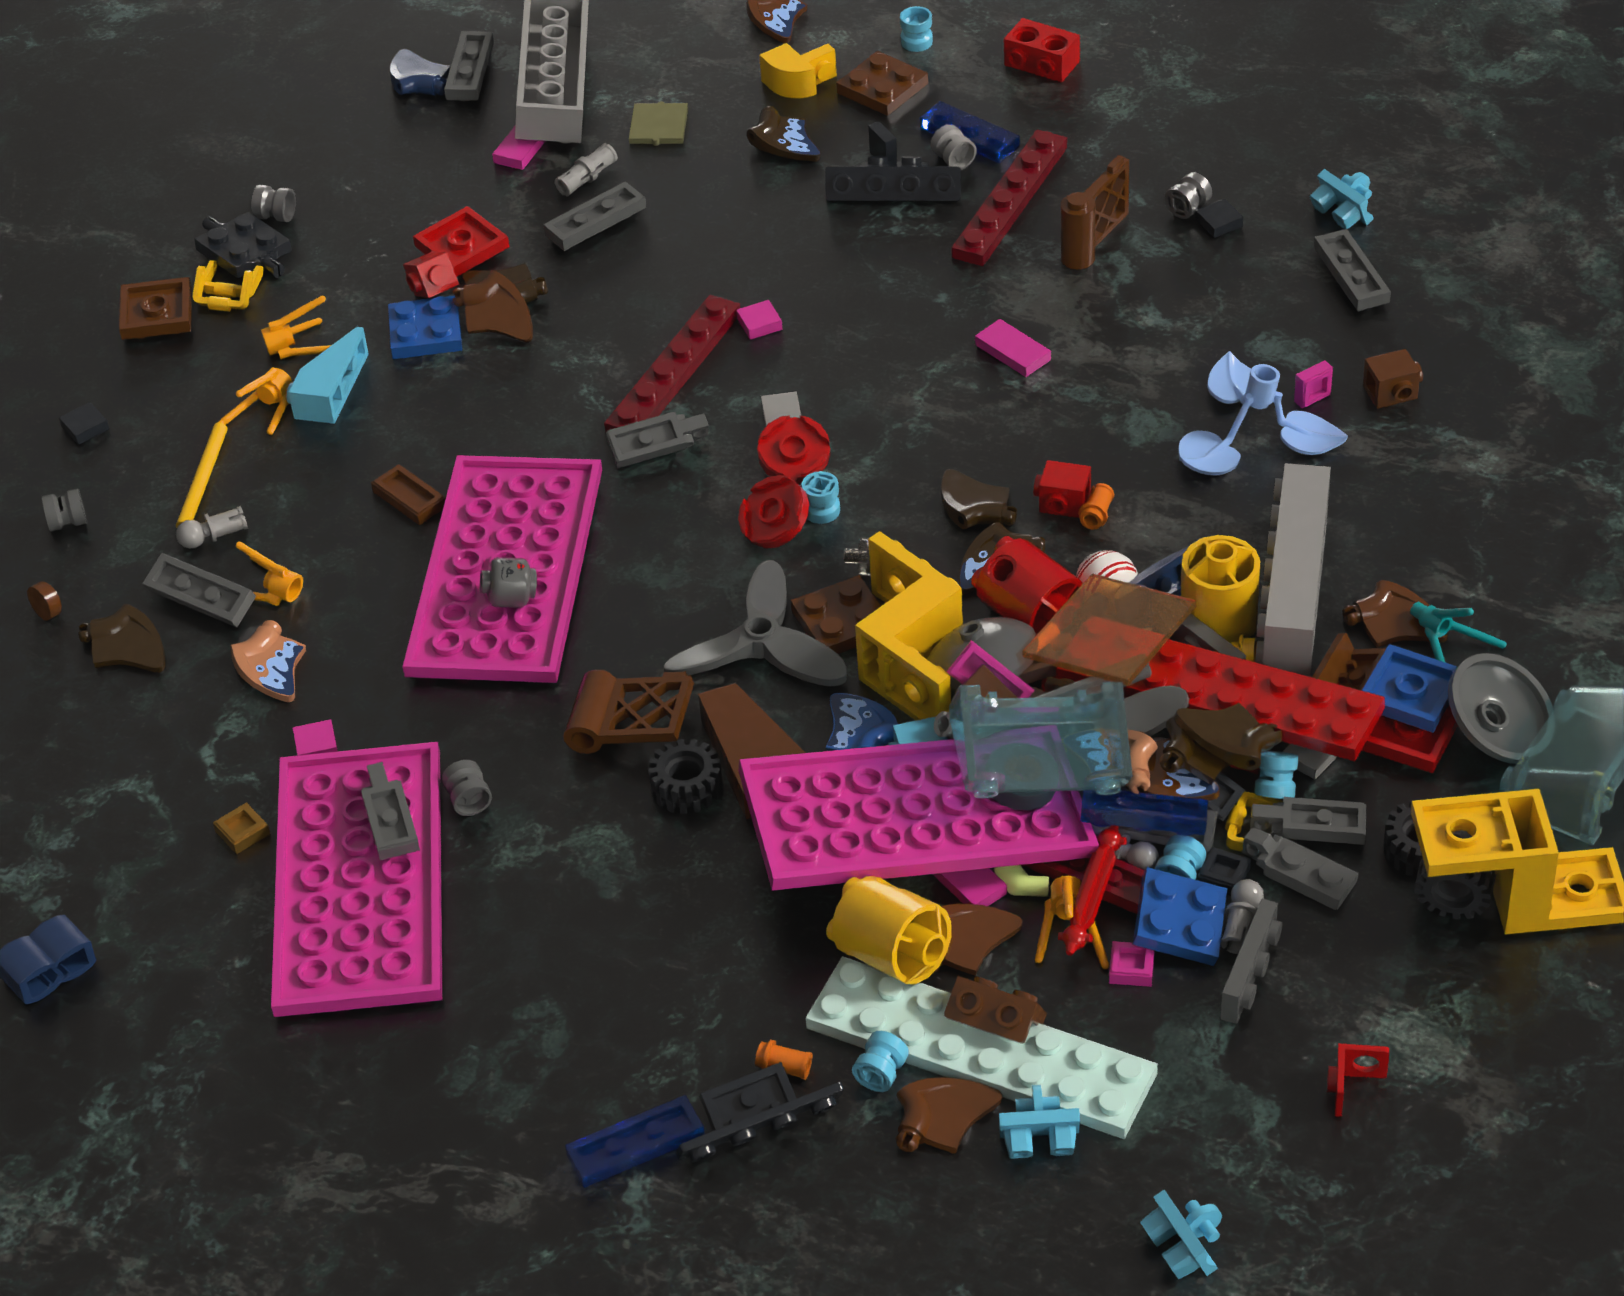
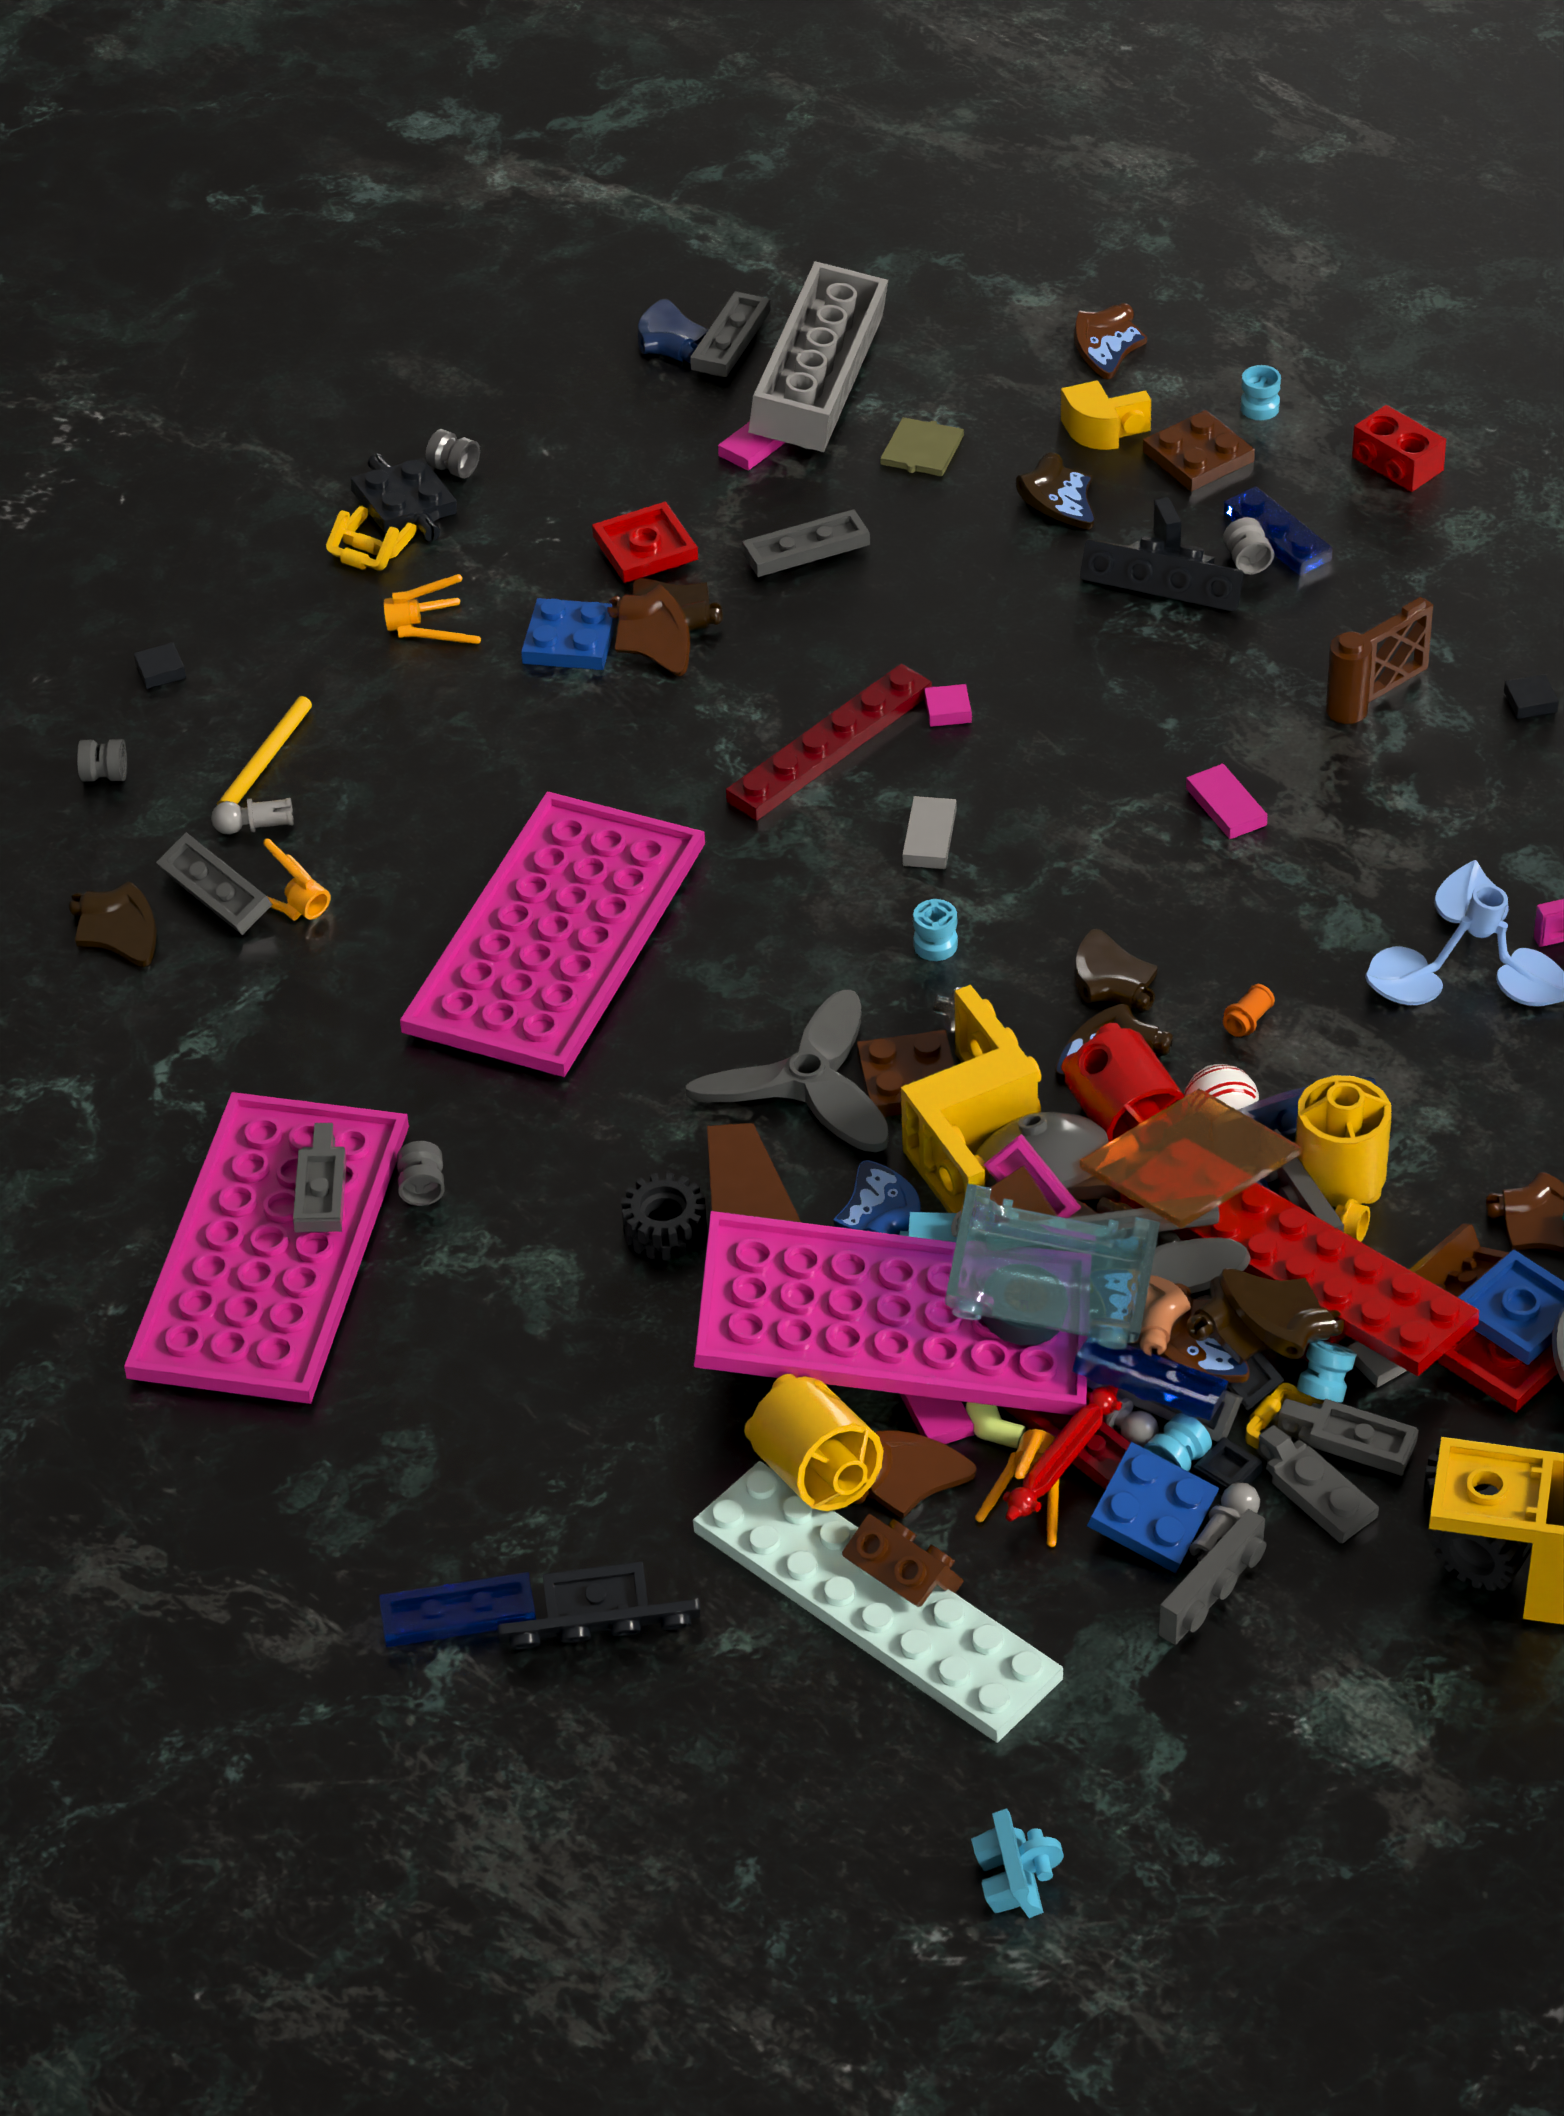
camera: 15 degrees right, 0 degrees up
reddish brown tile [27,581,62,621] -> none
reddish brown plate [119,277,192,340] -> none
pearl gold tile [213,802,270,854] -> none
light orange plant [217,367,293,435] -> none
nougat arm [231,620,306,702] -> none
medium azure slope [287,327,369,424] -> none
dark pink tile [292,719,338,755] -> none
reddish brown tile [371,464,446,525] -> none
red brick [403,251,459,298] -> none
dark grey head [480,557,537,608] -> none
light grey pin [554,143,618,197] -> none
reddish brown piece [563,670,694,754] -> none
dark grey hinge [606,411,709,468] -> none
red tile [738,475,809,549] -> none
orange pin [755,1039,813,1080] -> none
red tile [757,415,830,484] -> none
medium azure wheel [852,1031,909,1092] -> none
reddish brown arm [895,1077,1002,1154] -> none
dark red plate [951,129,1067,266] -> none
medium azure hips [999,1084,1080,1159] -> none
red brick [1033,460,1091,518] -> none
dark pink tile [1109,941,1155,987] -> none
flat silver wheel [1165,172,1212,219] -> none
light grey brick [1255,463,1331,677] -> none
red bracket [1327,1043,1389,1117] -> none

